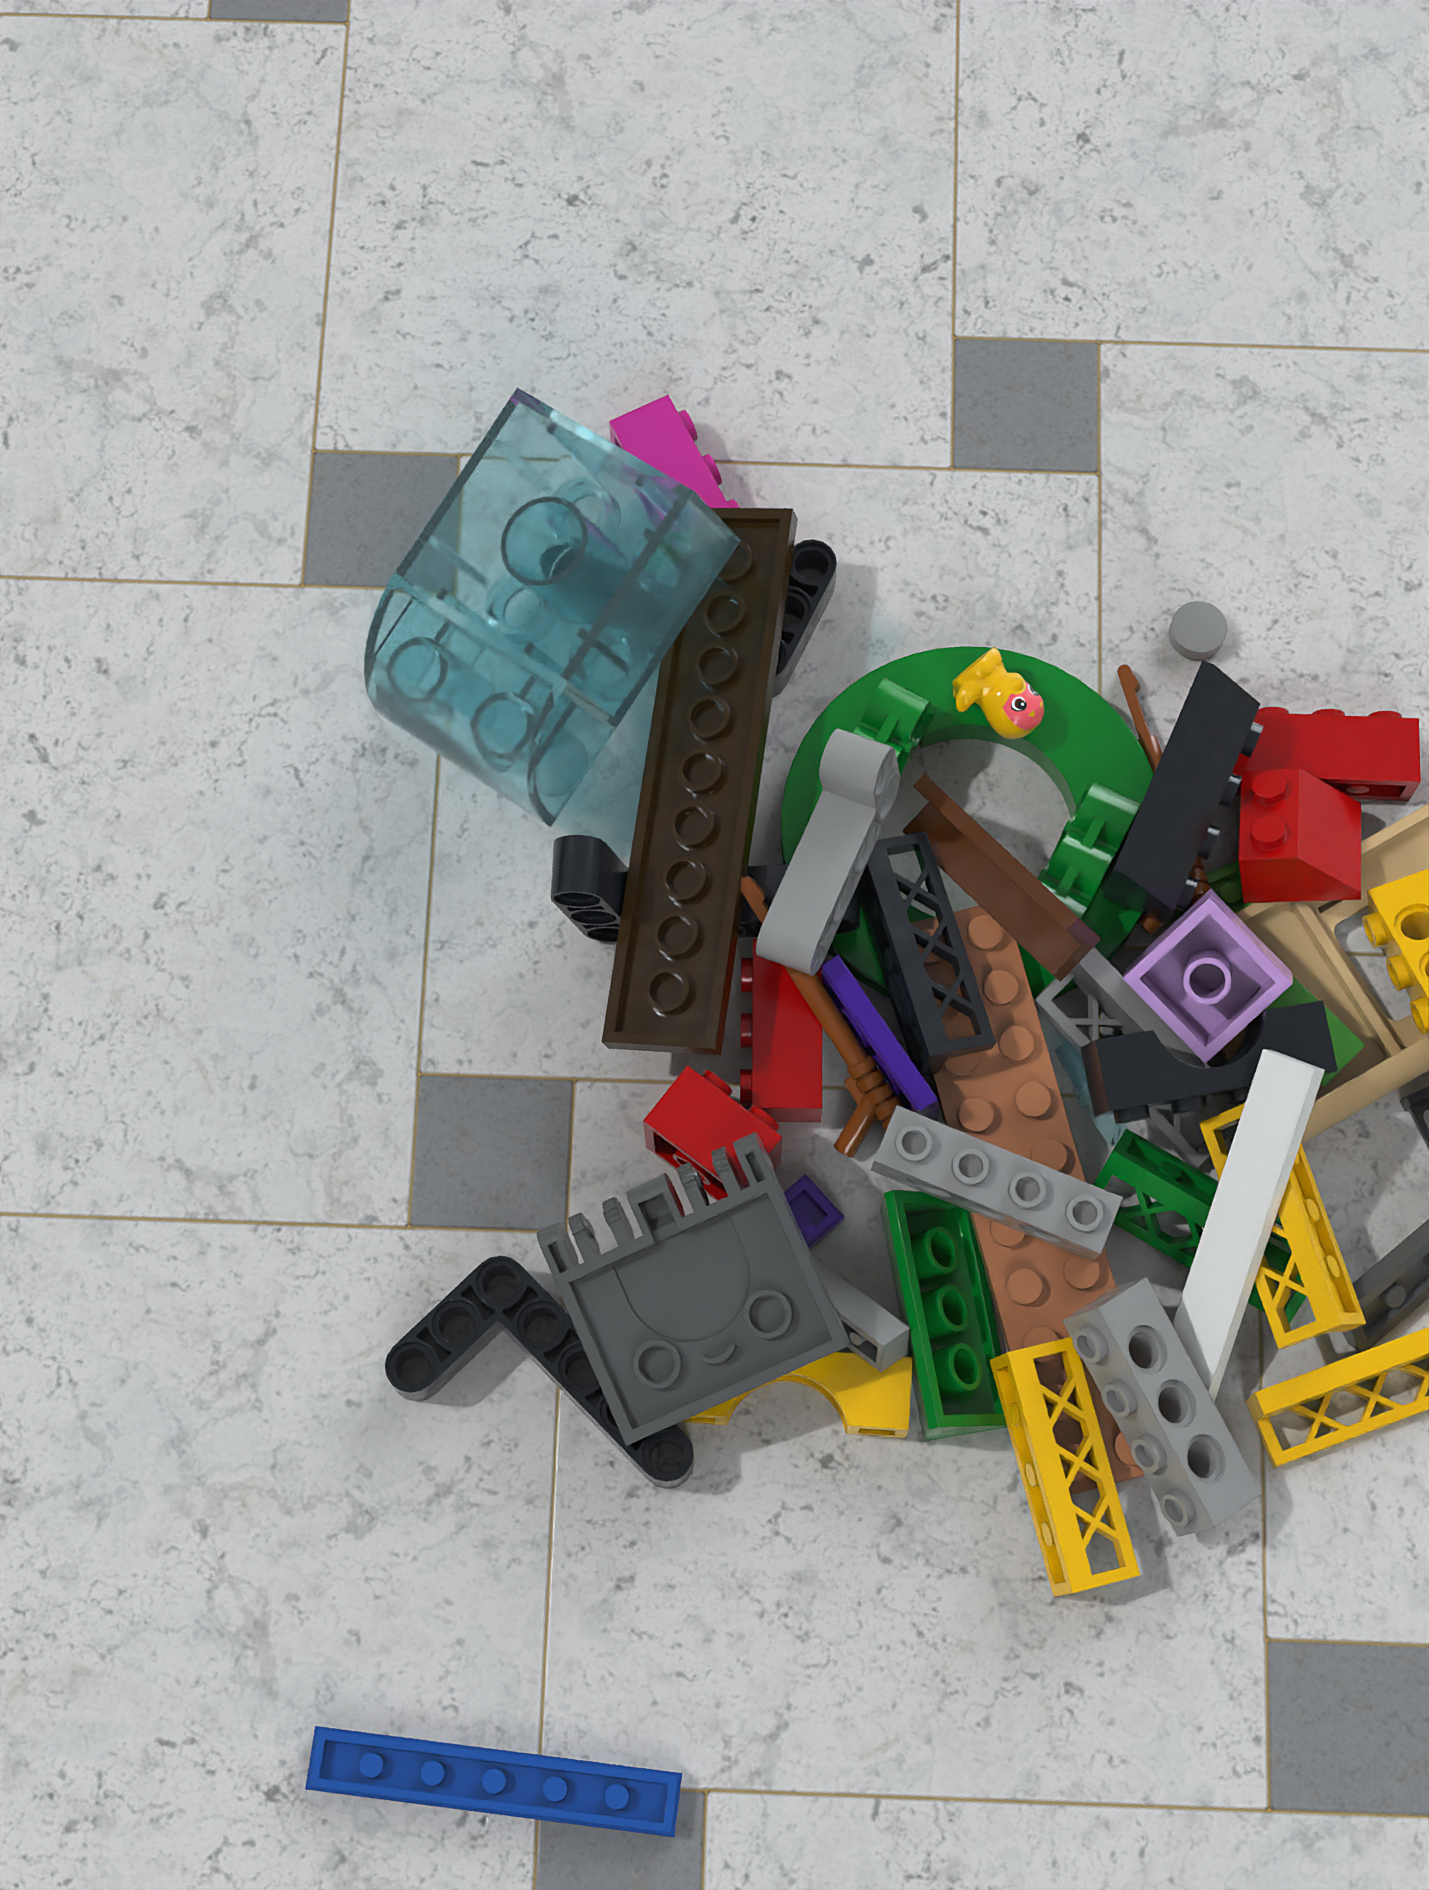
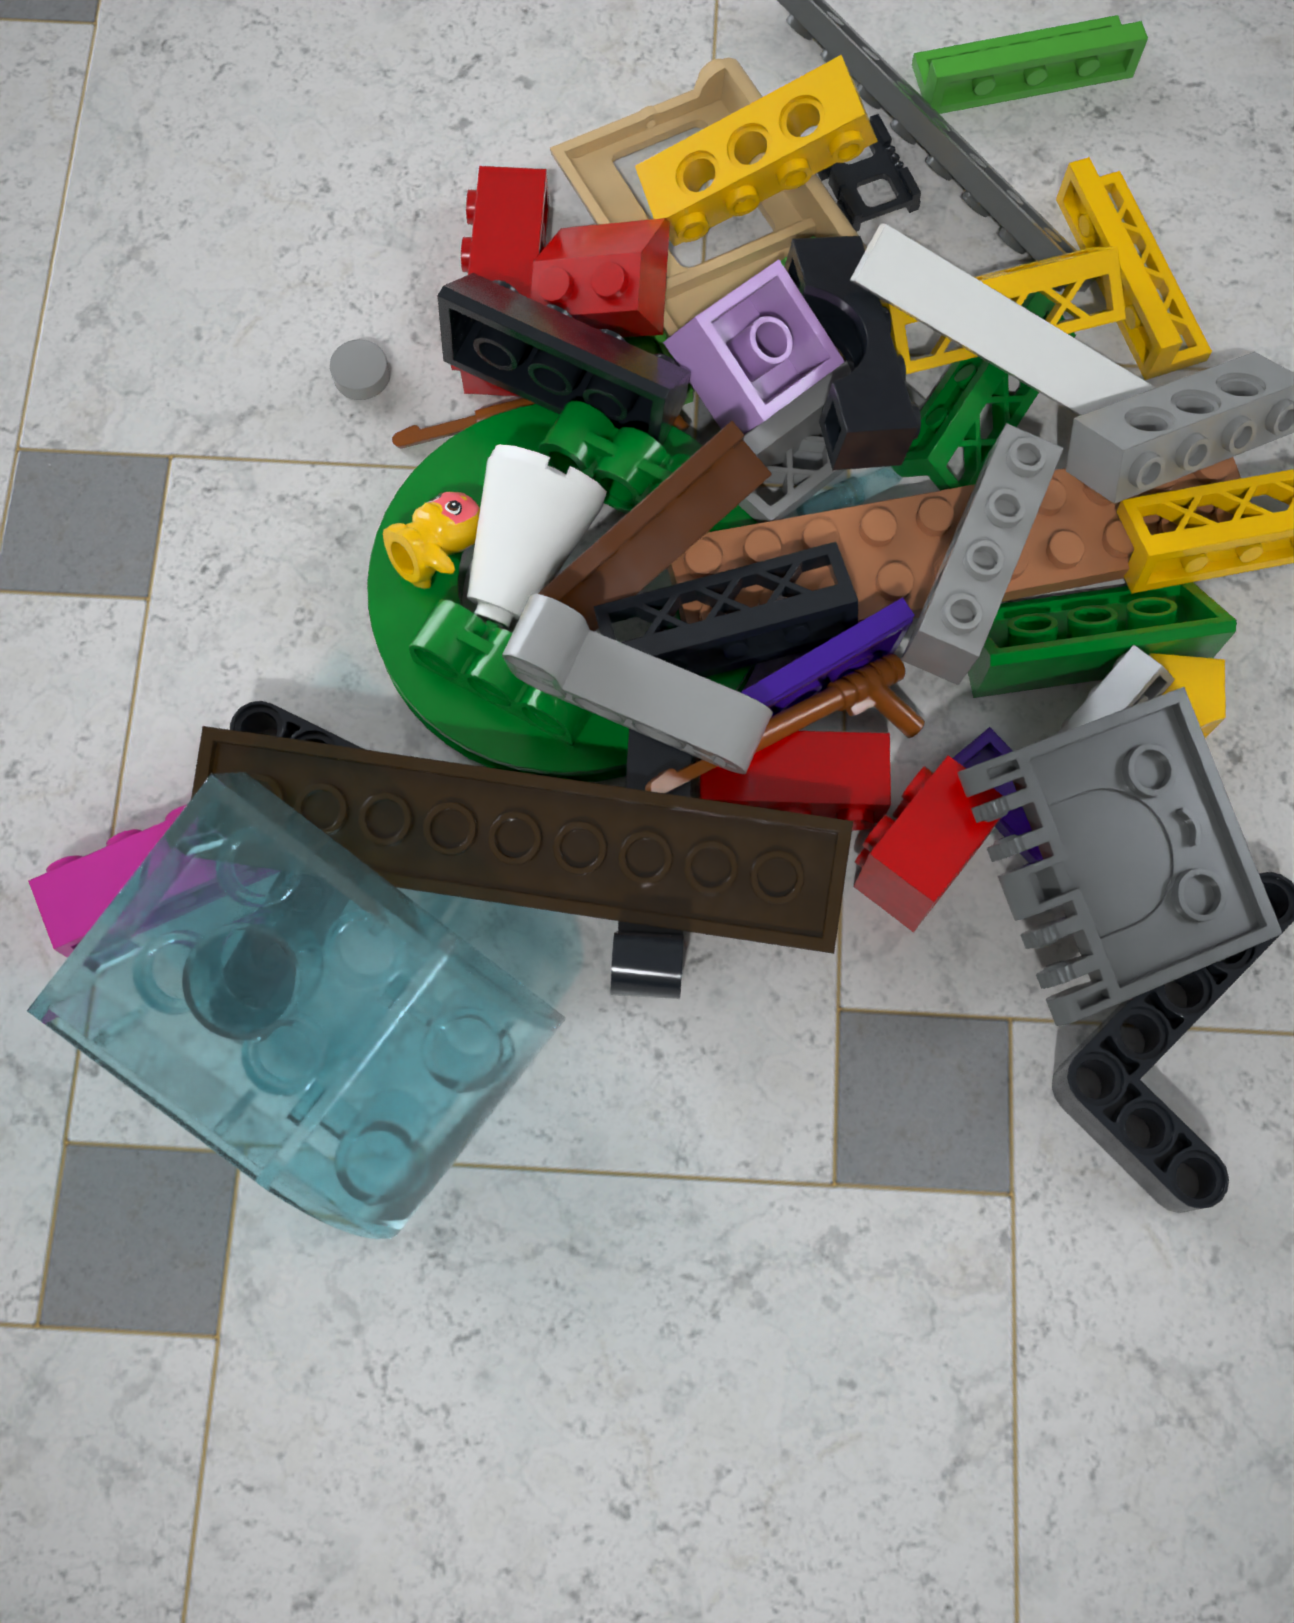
camera: 90 degrees left, 0 degrees up
none -> white cone [467,444,607,628]

